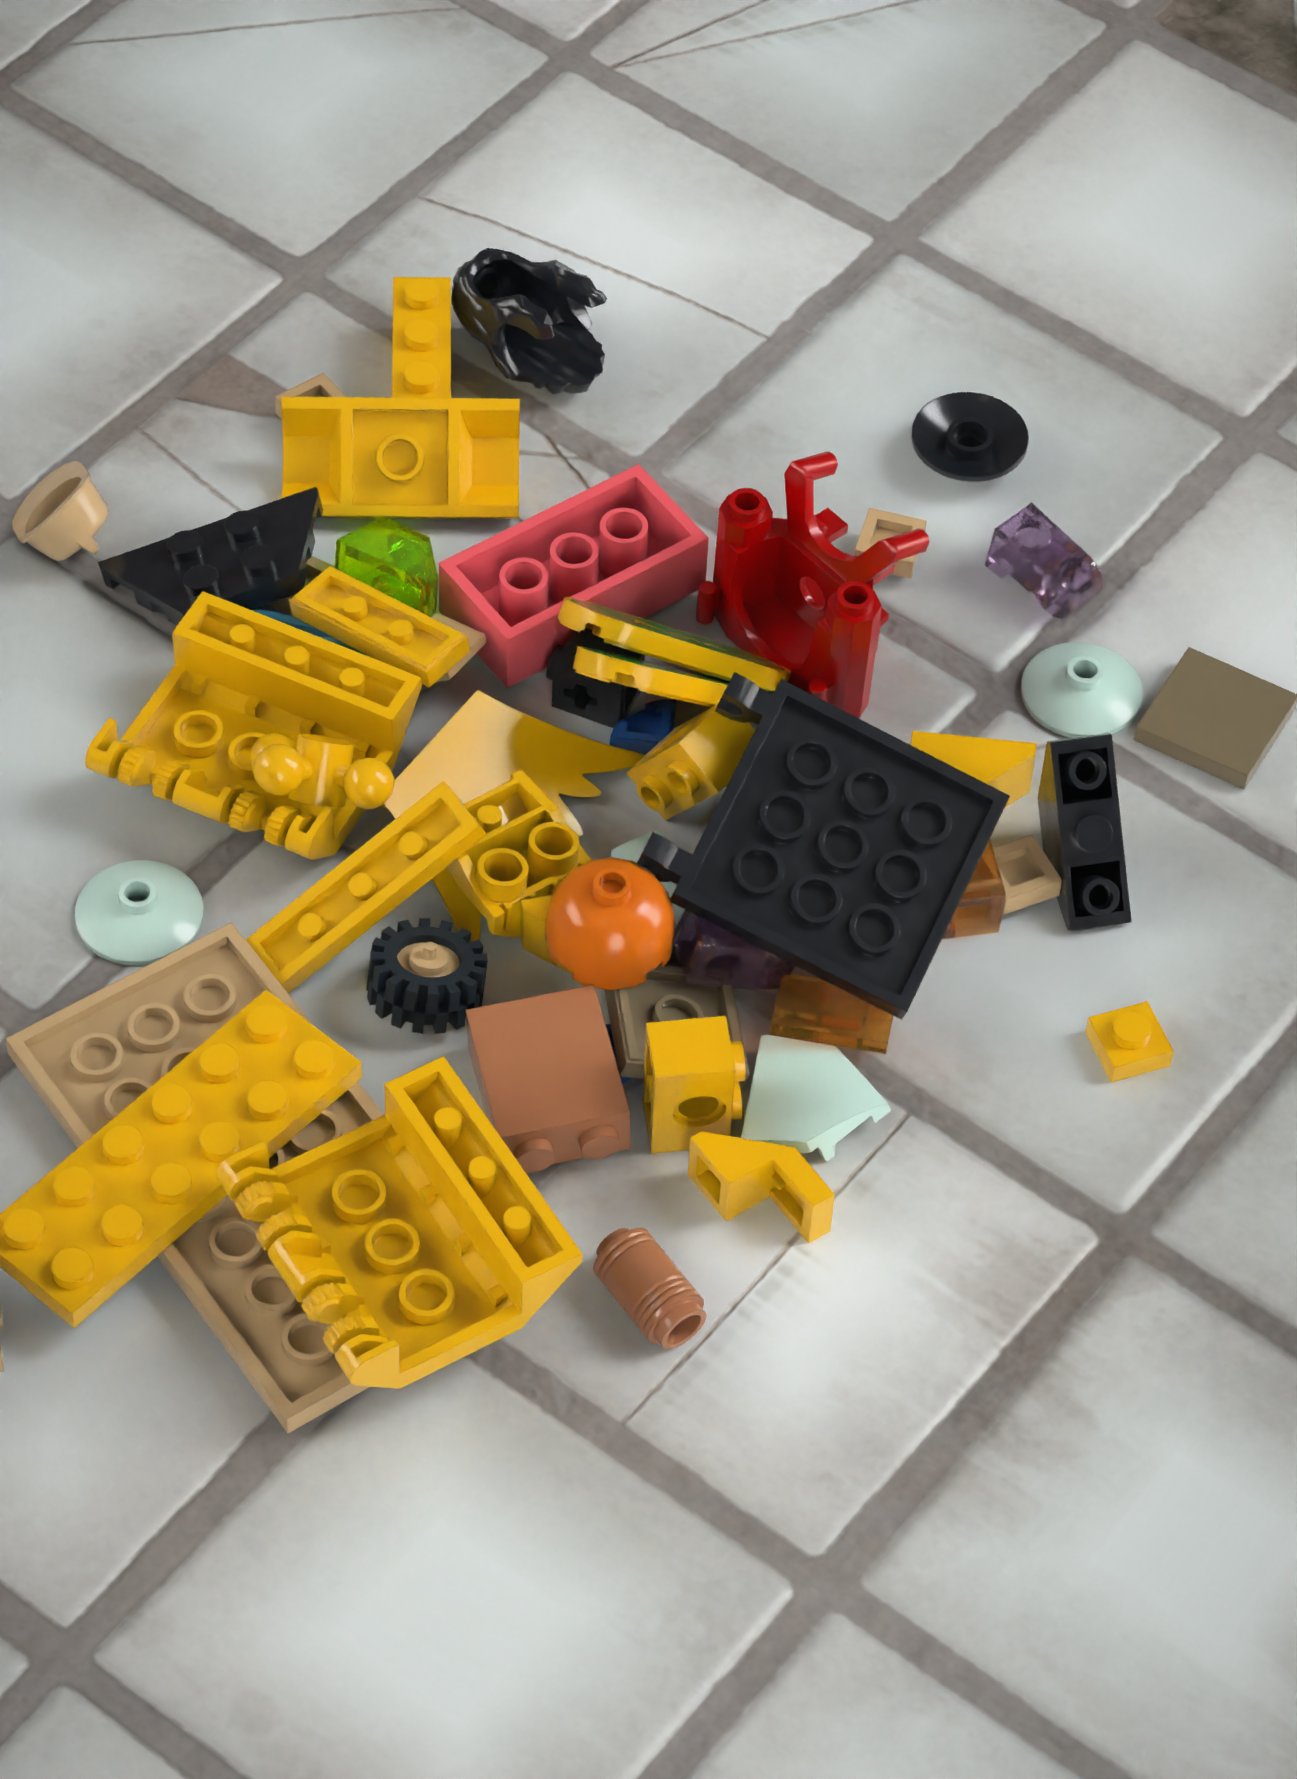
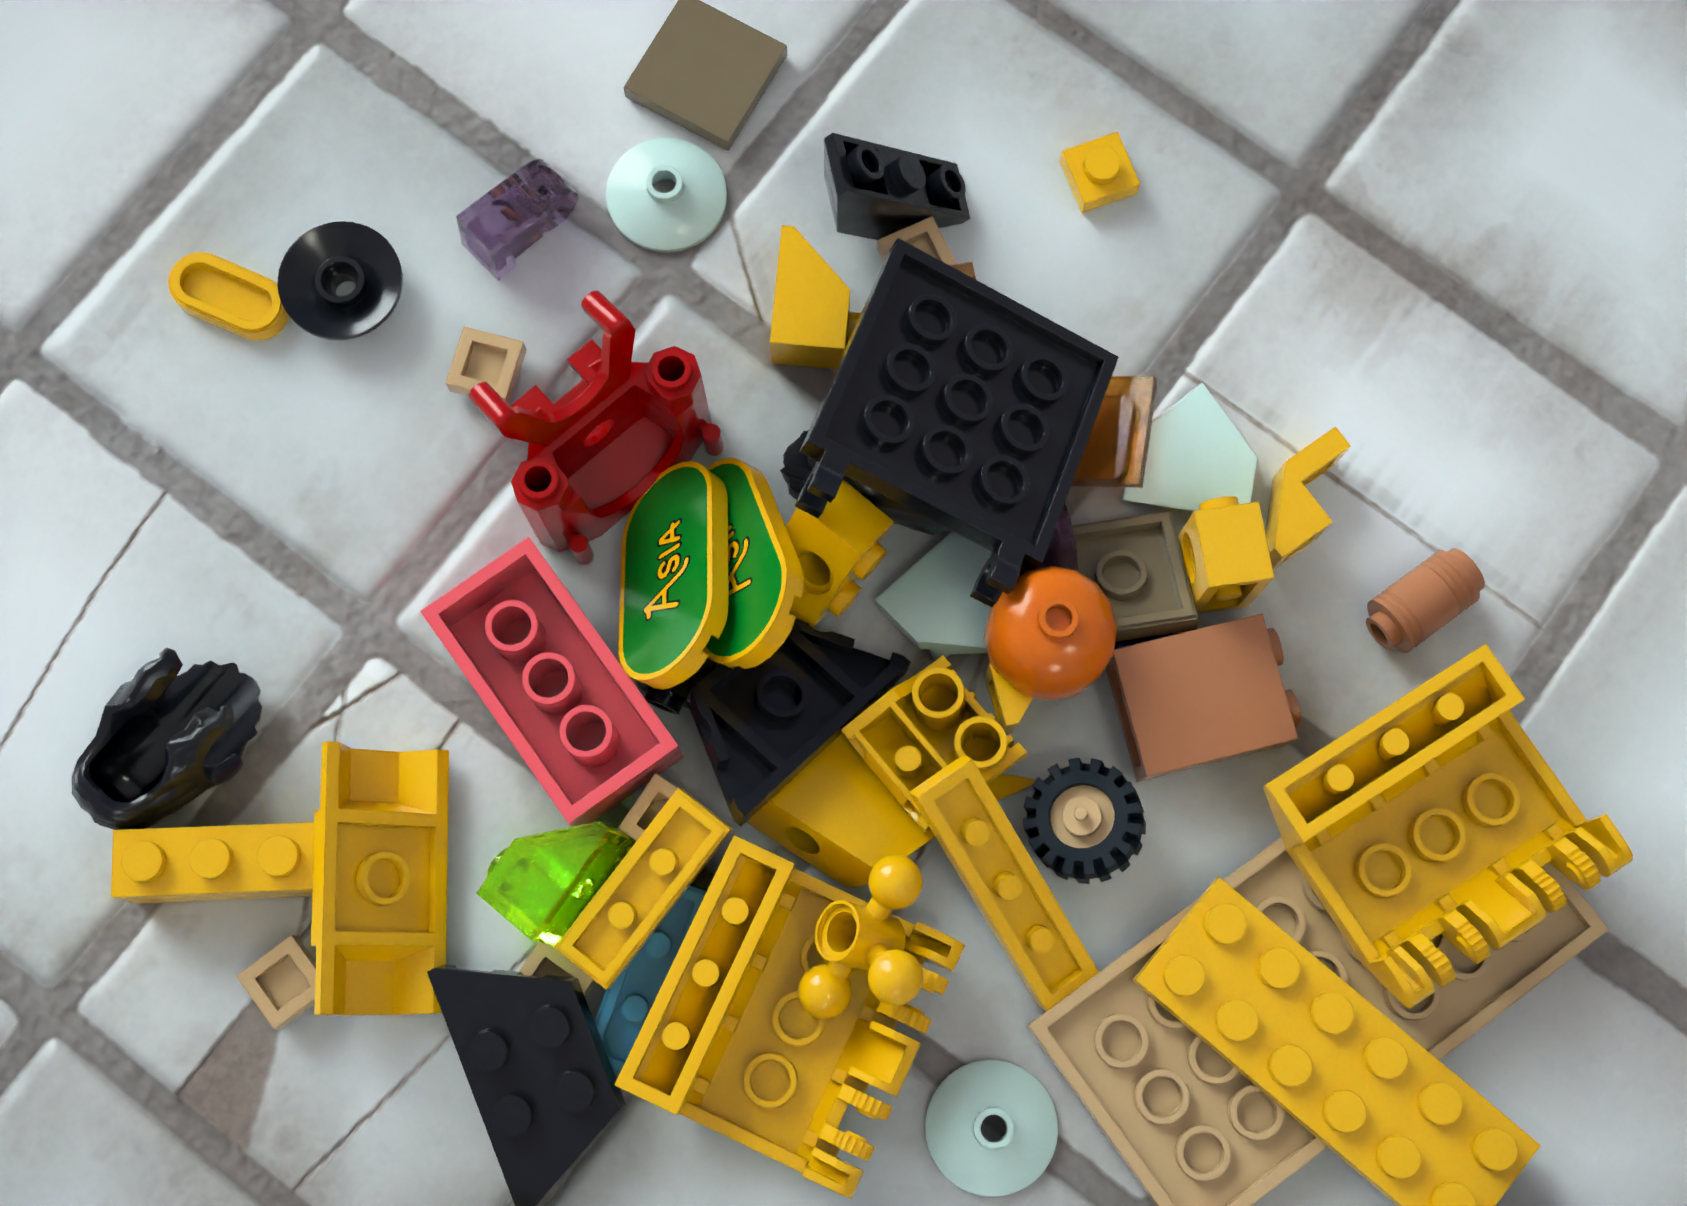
camera: 90 degrees left, 25 degrees up
none -> yellow tile [168,252,289,341]
none -> black wing [687,619,911,827]

